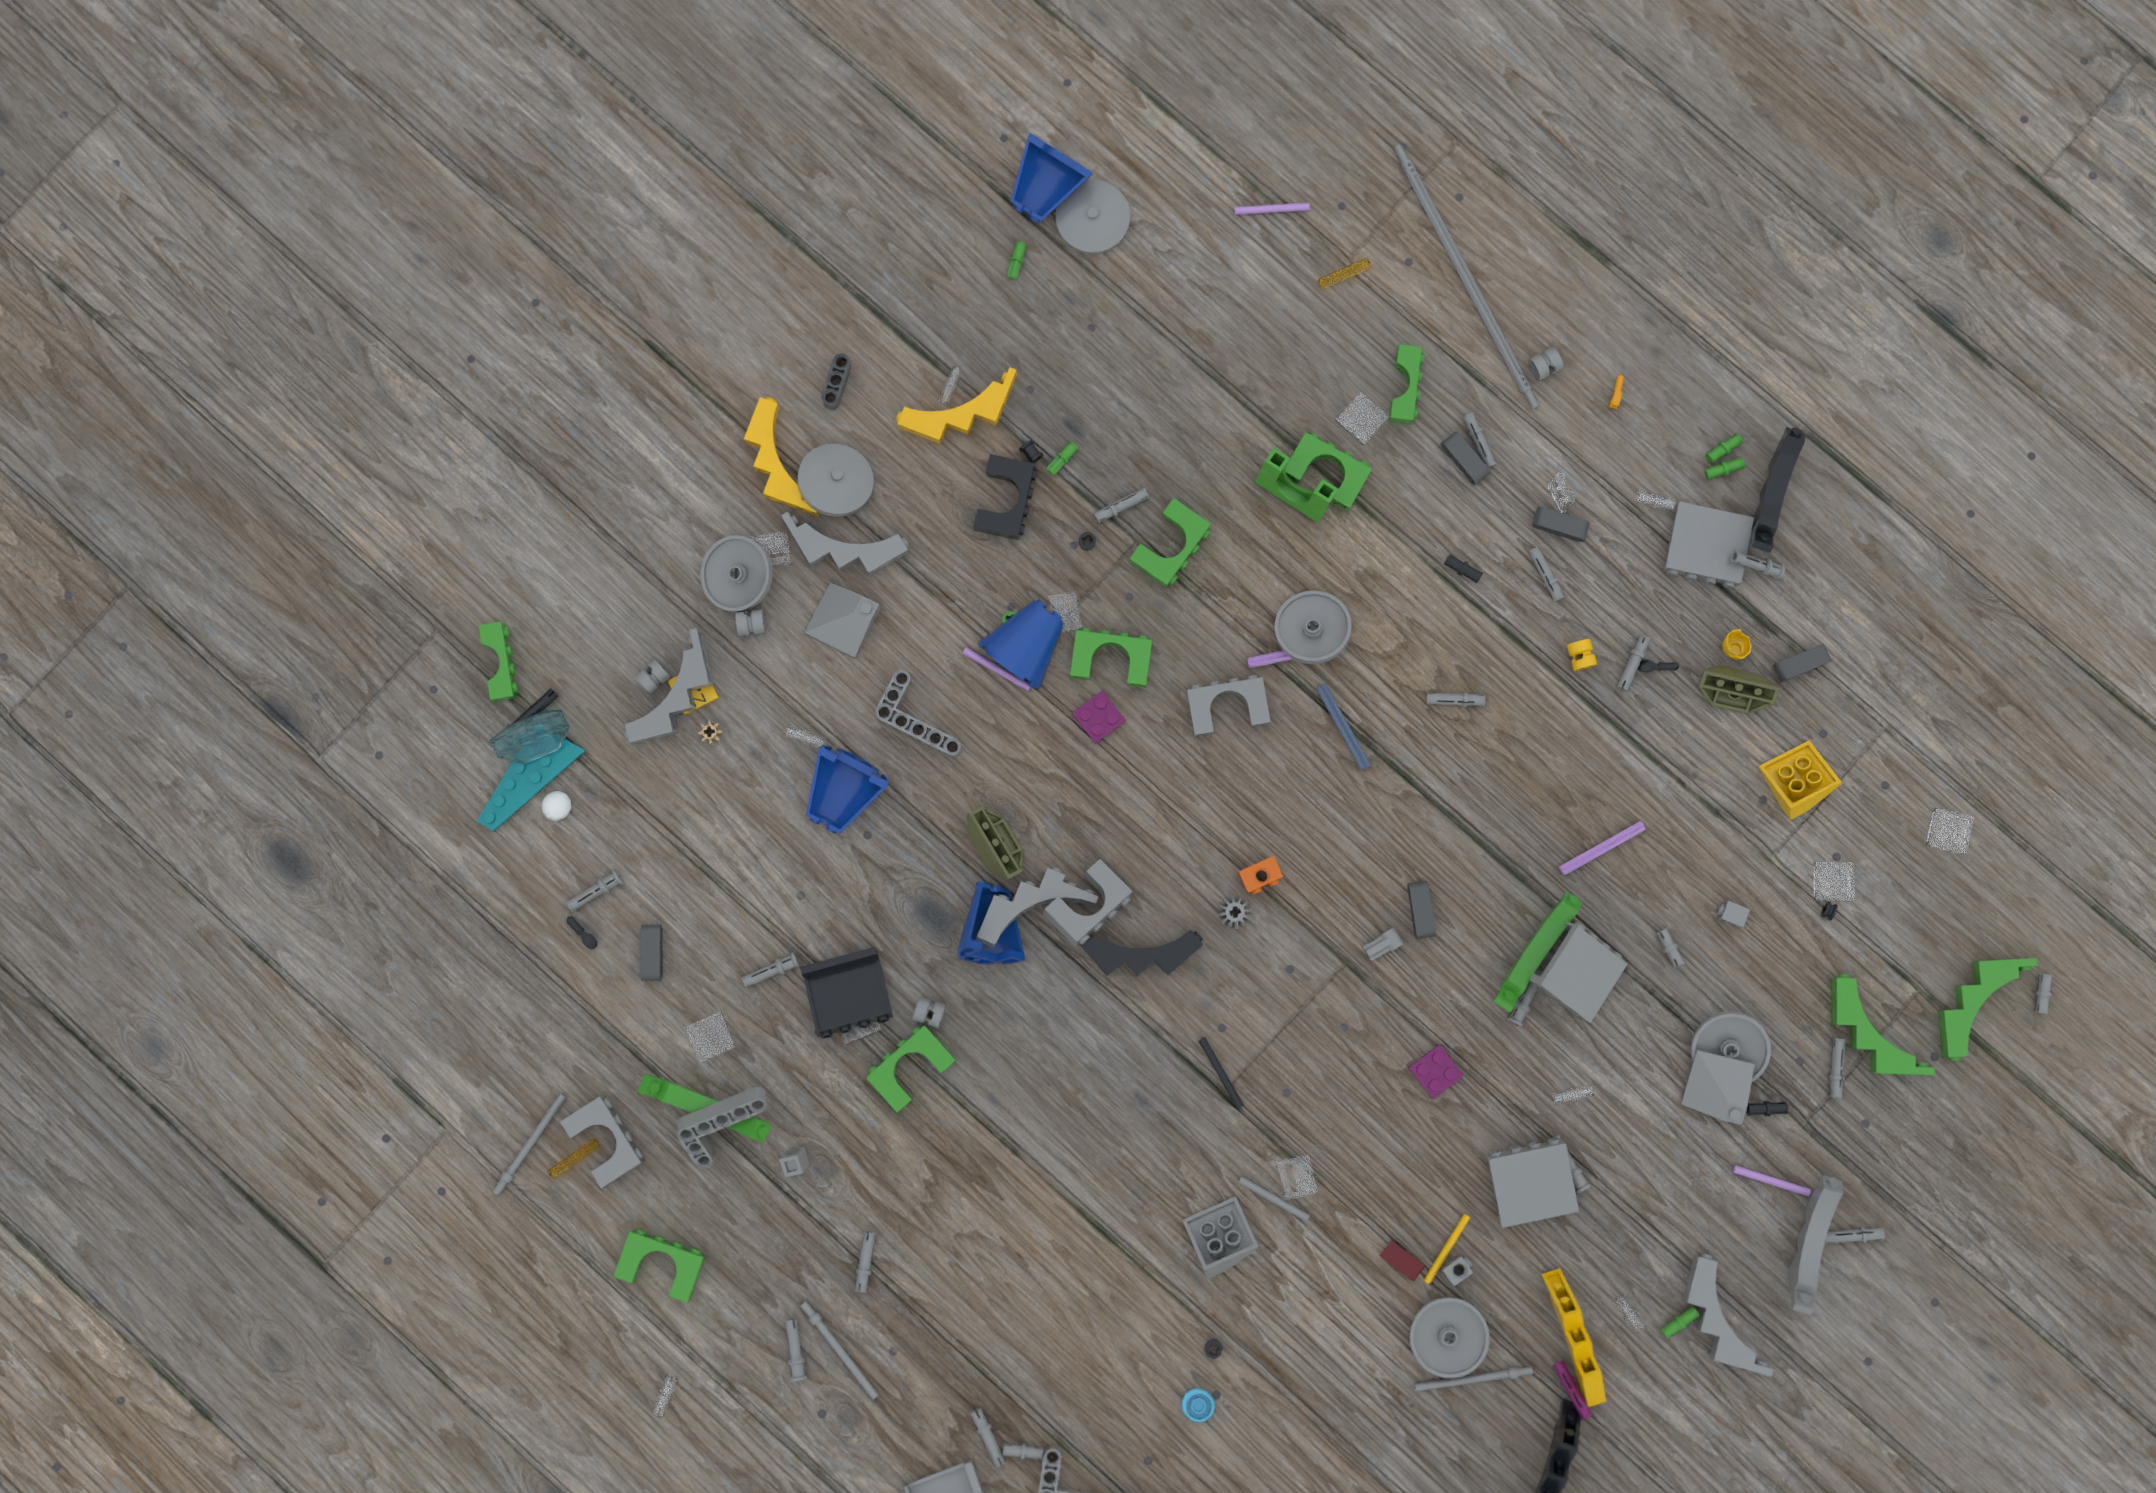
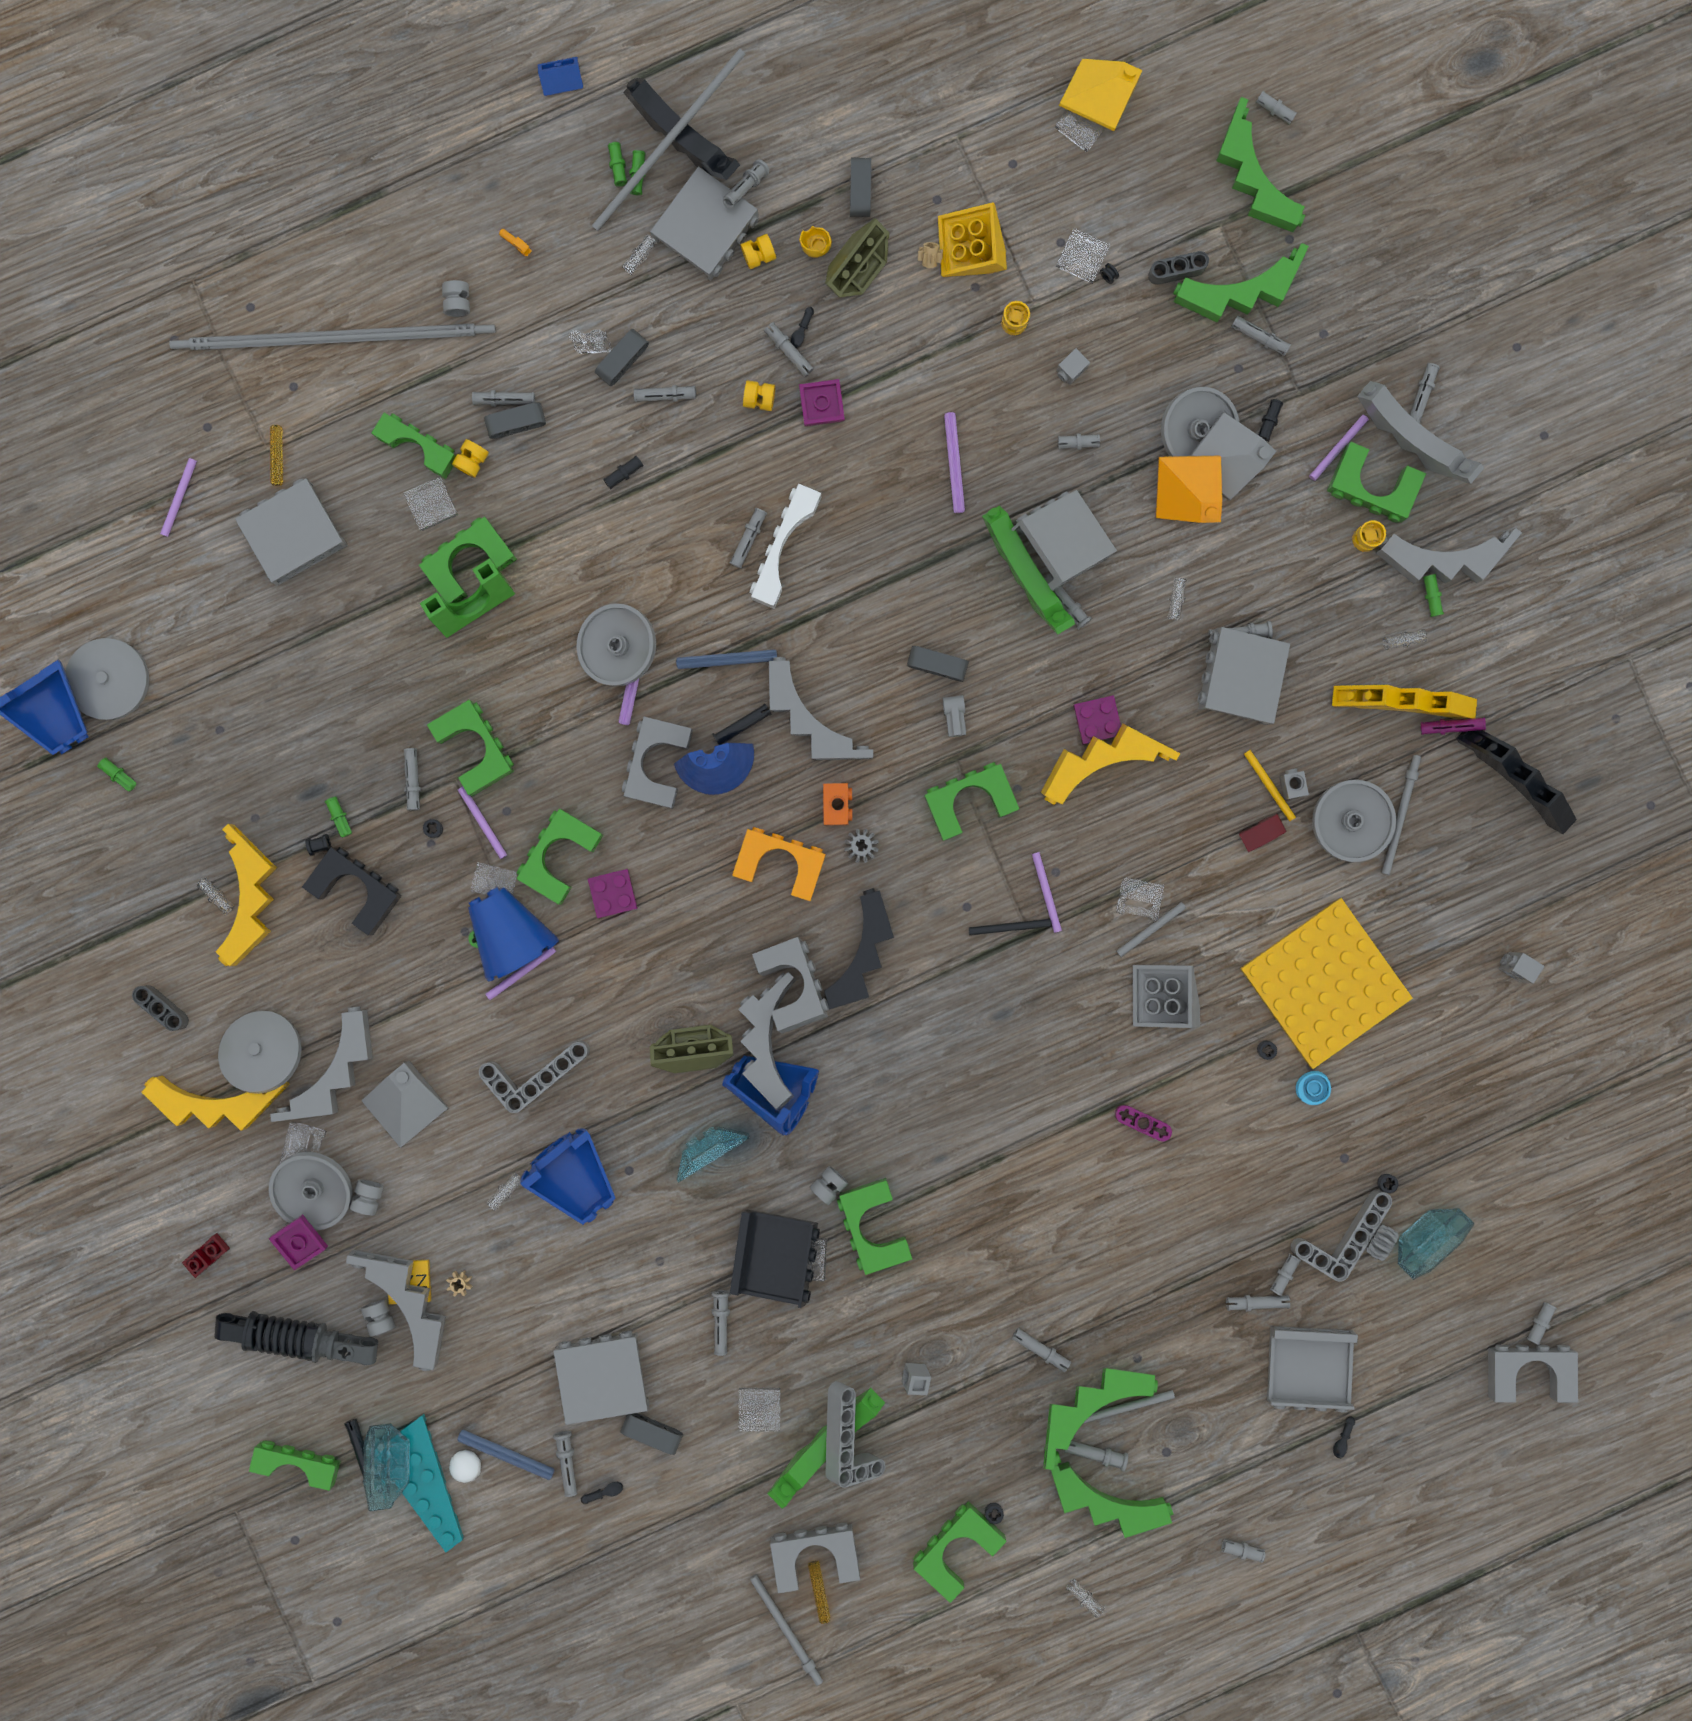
camera: 70 degrees left, 5 degrees up
none -> dark red slope [182,1233,230,1278]
none -> black piece [214,1311,378,1365]
none -> light grey panel [235,478,348,586]
none -> magenta plate [269,1214,328,1270]
none -> yellow wheel [452,439,489,478]
none -> sand blue axle [457,1430,554,1480]
none -> lavender bar [458,787,507,859]
none -> blue panel [538,57,583,96]
none -> light grey panel [554,1331,649,1425]
none -> light grey piece [592,48,746,231]
none -> blue cone [674,743,754,795]
none -> clear light blue wedge [676,1126,750,1183]
none -> black pin [712,703,772,745]
none -> light orange arch [732,827,826,901]
none -> yellow wheel [740,234,776,269]
none -> white arch [749,484,821,609]
none -> light grey arch [769,657,873,760]
none -> magenta plate [799,379,845,427]
none -> tan gear [918,242,943,268]
none -> bright green arch [924,762,1019,841]
none -> black bush [985,1503,1004,1524]
none -> yellow wheel [1001,301,1030,336]
none -> lavender bar [1032,852,1062,933]
none -> yellow arch [1041,723,1180,805]
none -> bright green arch [1043,1368,1158,1470]
none -> bright green arch [1044,1447,1174,1538]
none -> yellow slope [1059,59,1143,131]
none -> magenta beam [1115,1105,1172,1142]
none -> dark grey beam [1148,251,1209,285]
none -> light orange slope [1156,455,1222,523]
none -> yellow plate [1240,898,1413,1069]
none -> bright green arch [1327,442,1426,523]
none -> yellow wheel [1352,520,1386,552]

